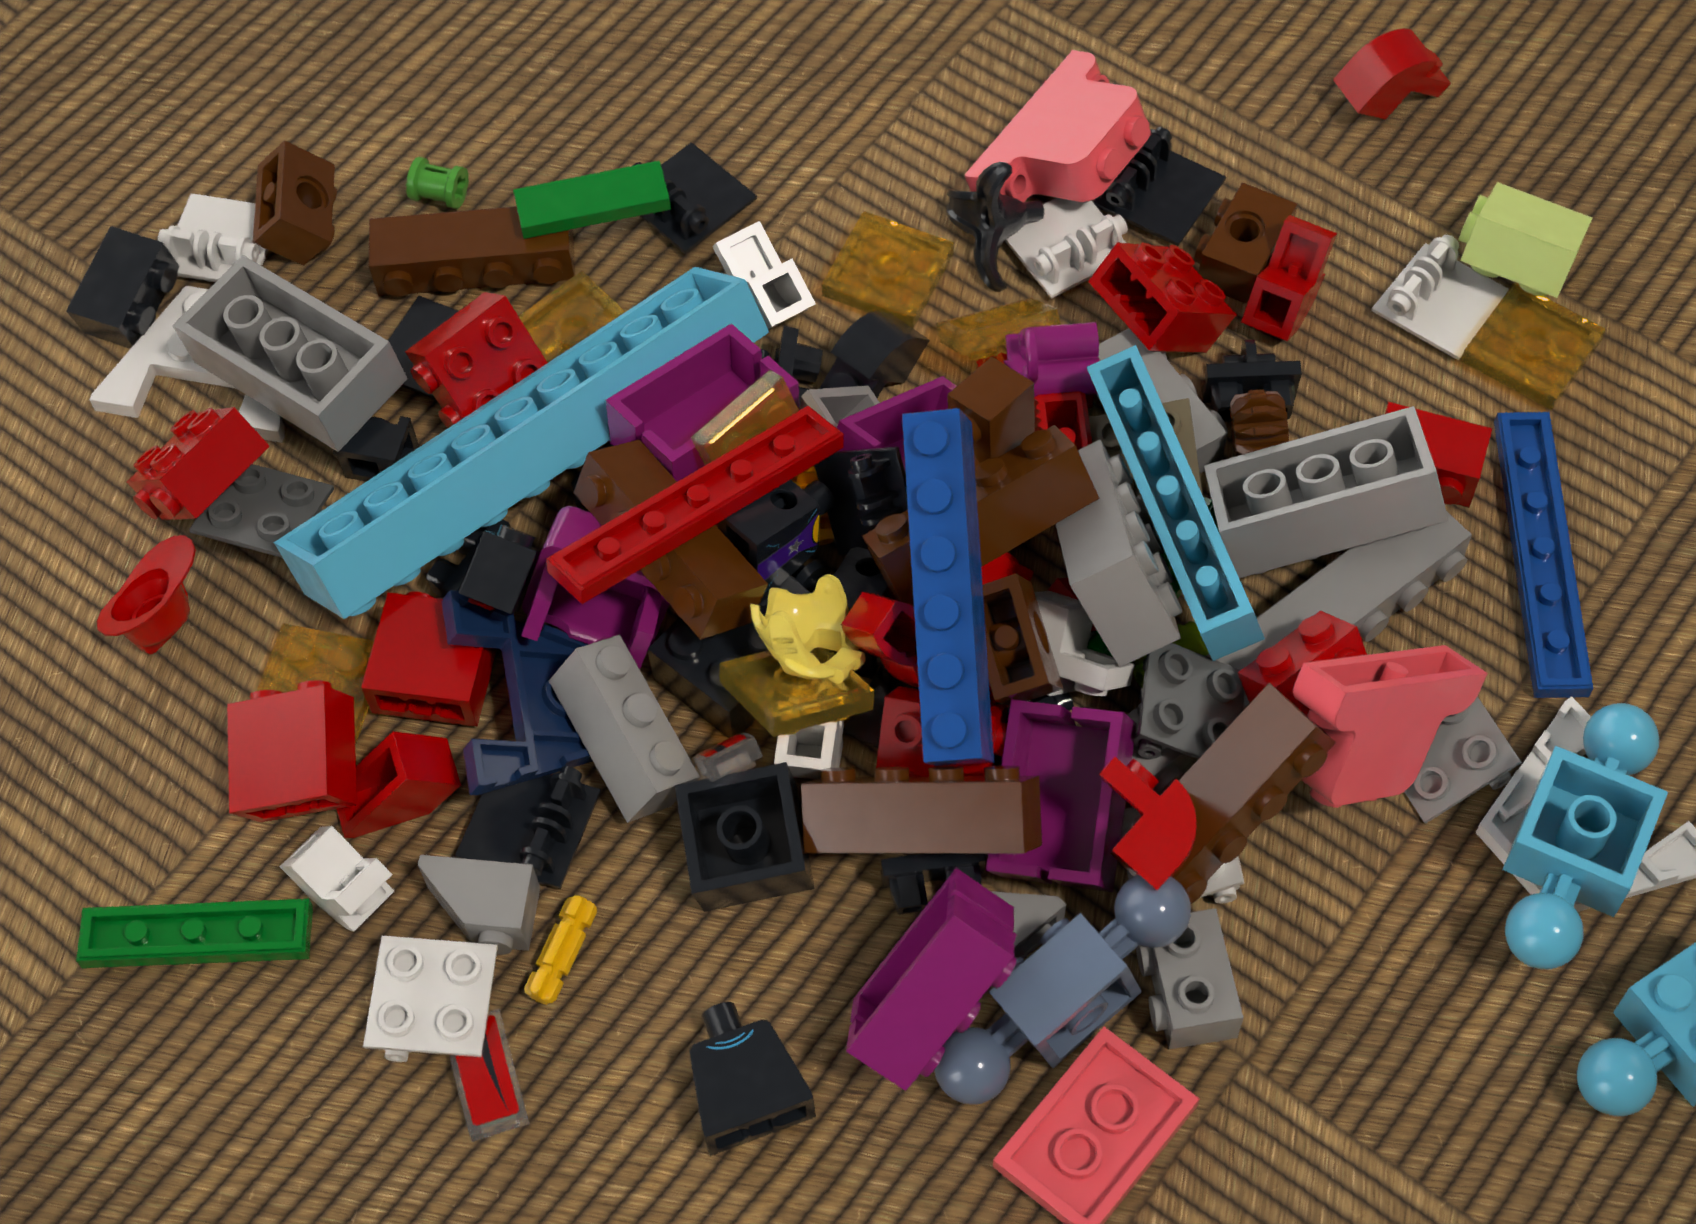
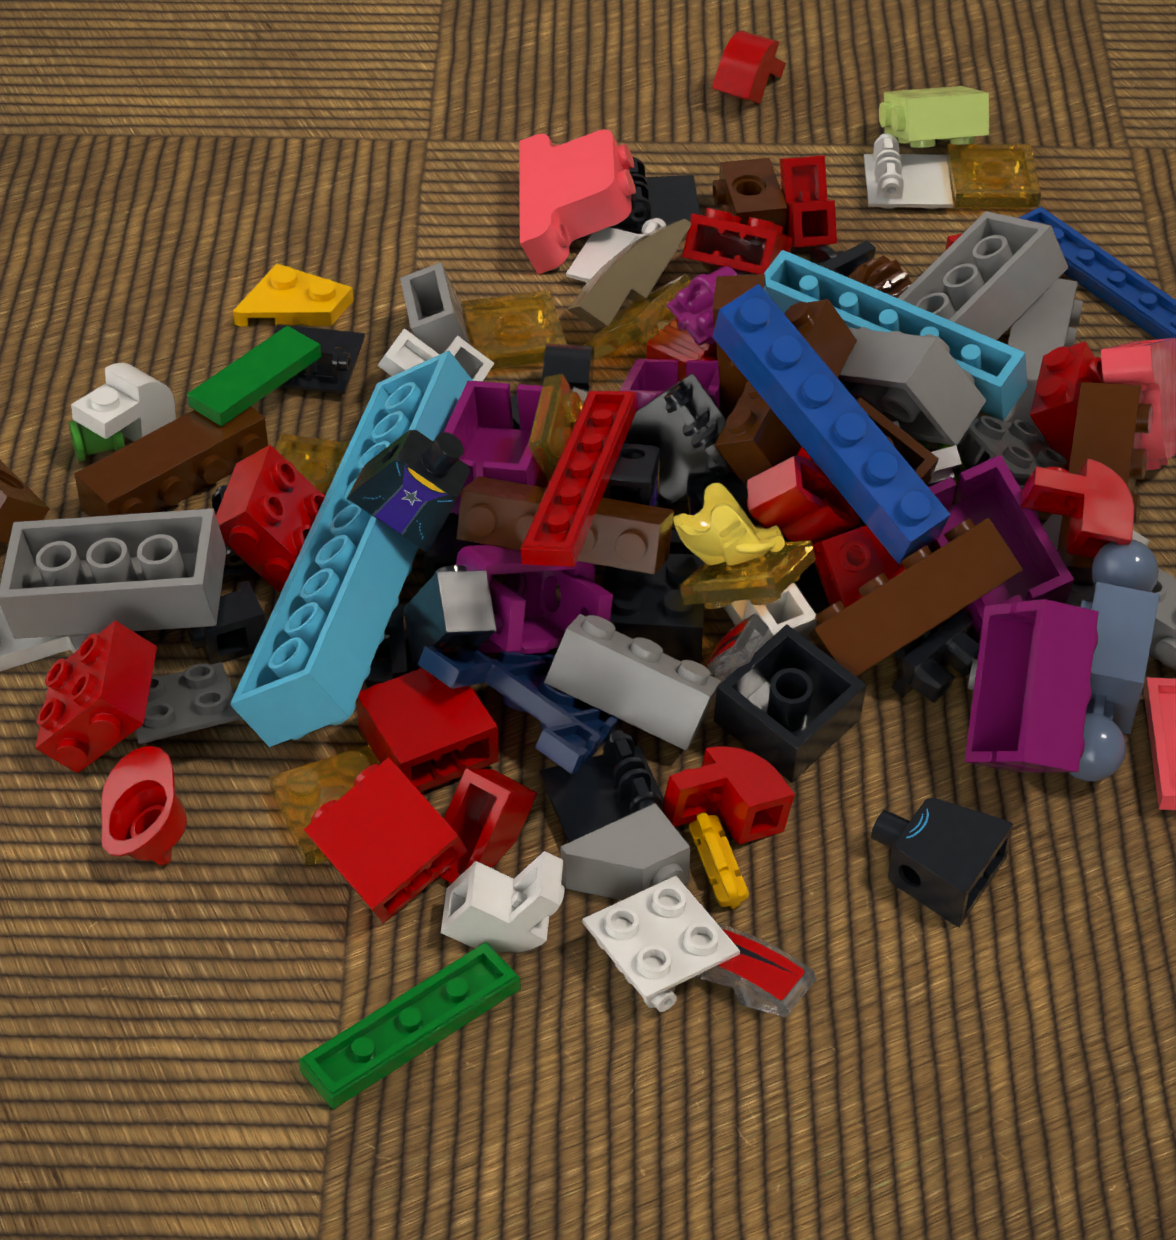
camera: 40 degrees left, 15 degrees down
black piece [946,162,1044,291] -> none
none -> white brick [71,363,176,442]
none -> yellow wing [233,263,354,327]
none -> black torso [347,430,470,552]
none -> light grey piece [400,262,470,354]
none -> dark tan slope [567,219,692,329]
none -> red brick [662,746,795,845]

